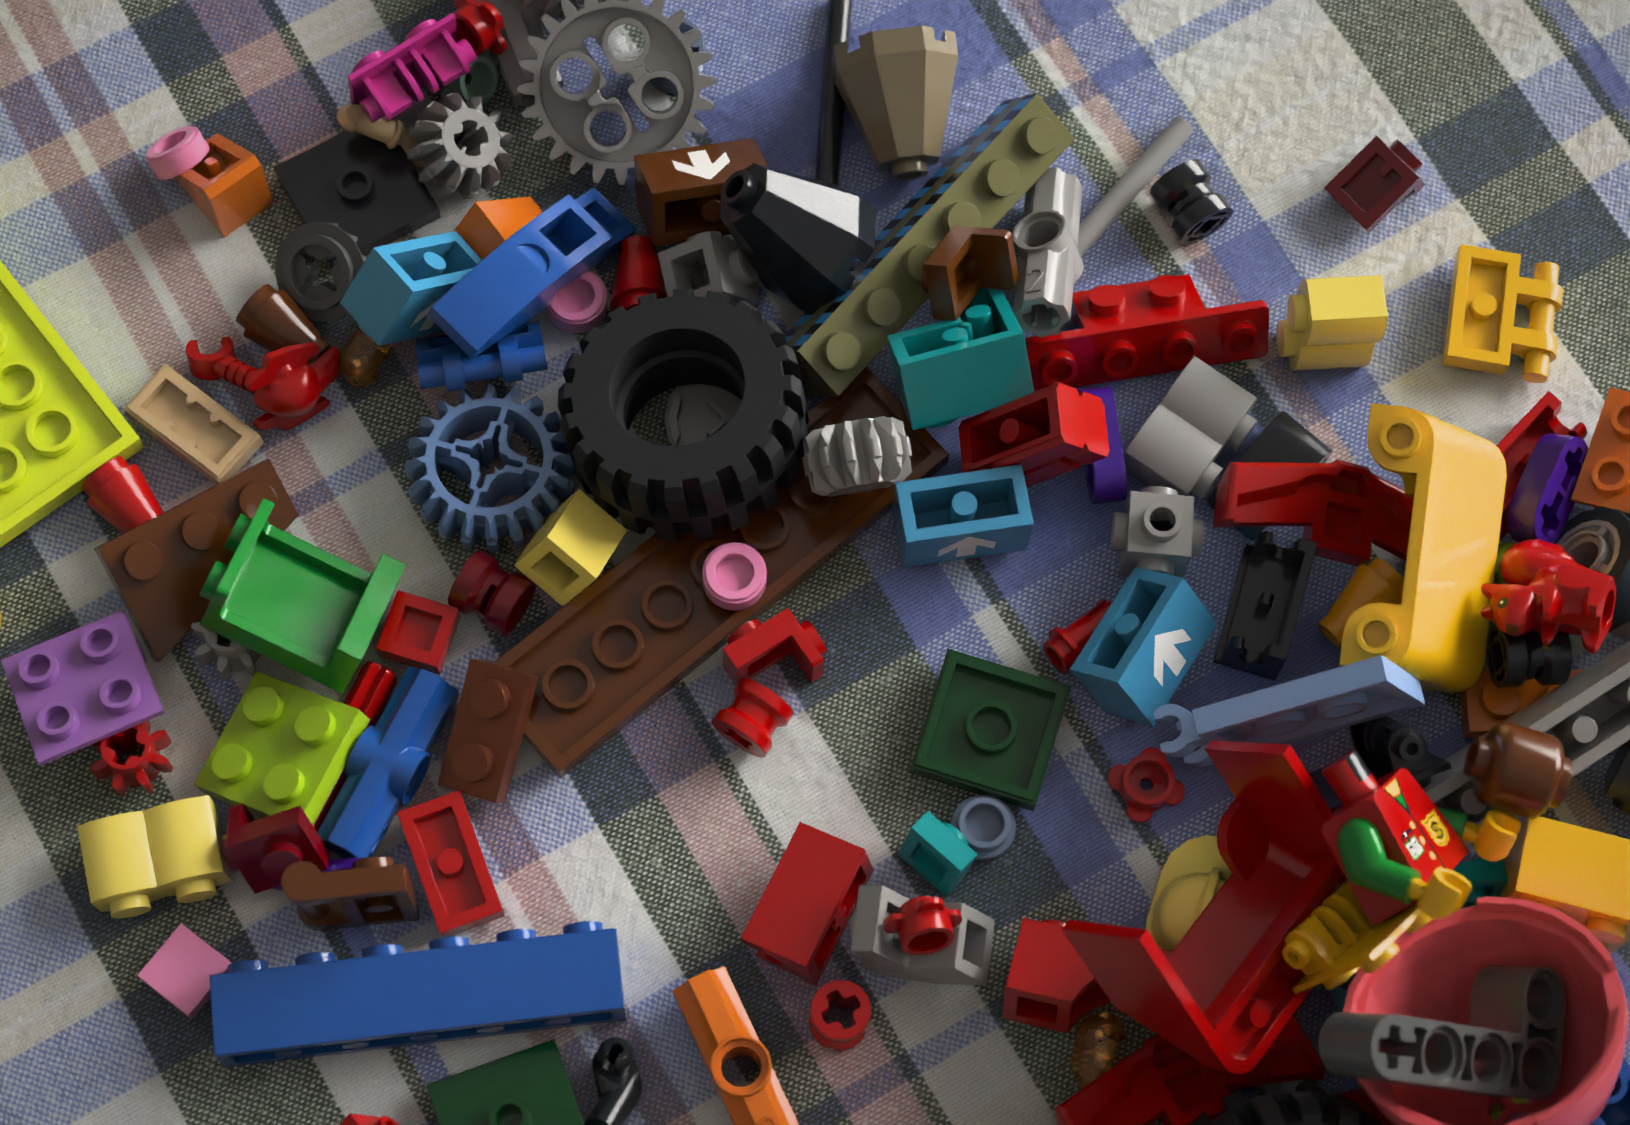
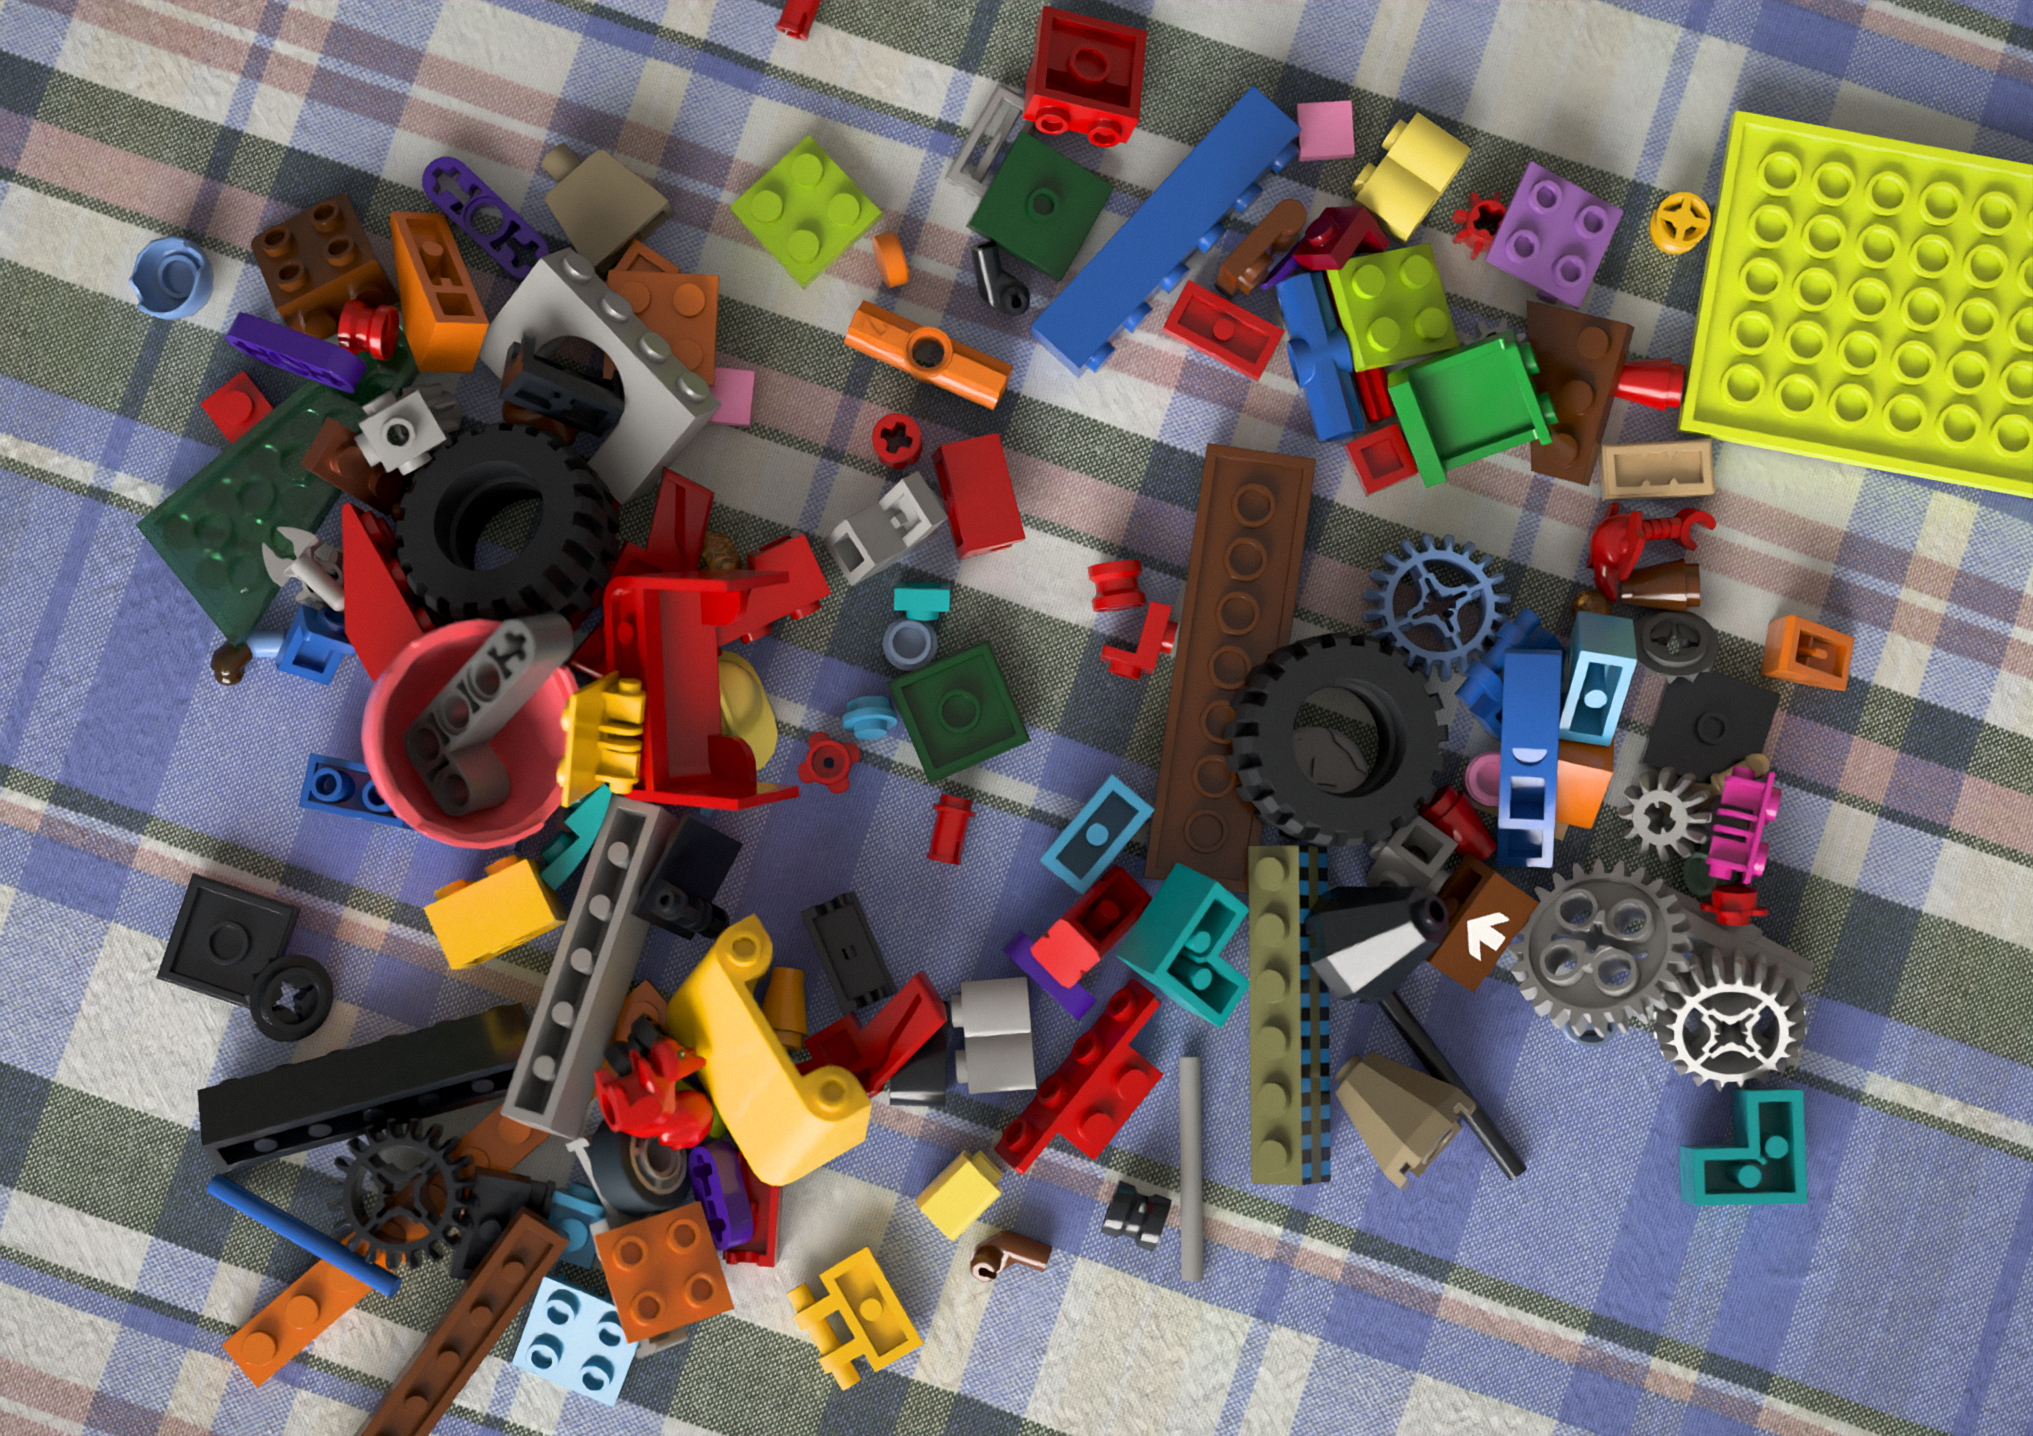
camera: 145 degrees right, 15 degrees up
bright pink tile [145,126,210,180] -> none
copper plate [437,659,539,803] -> none
dark red wheel [448,550,537,637] -> none
light yellow brick [514,489,627,607] -> none
bright pink tile [702,542,767,611] -> none
light grey gear [802,416,913,497] -> none
red plate [883,896,962,956] -> none
reddish brown bracket [921,226,1019,321] -> none
light grey piece [1012,167,1084,338] -> none
dark azure brick [1070,567,1218,727] -> none
light grey brick [1110,486,1204,578] -> none
light blue tile [1153,655,1425,768] -> none
torso [1320,750,1521,926] -> none
dark red bracket [1324,135,1425,233] -> none
reddish brown head [1464,722,1572,819] -> none
none -> dark azure plate [842,696,897,740]
none -> reddish brown arm [970,1230,1053,1282]

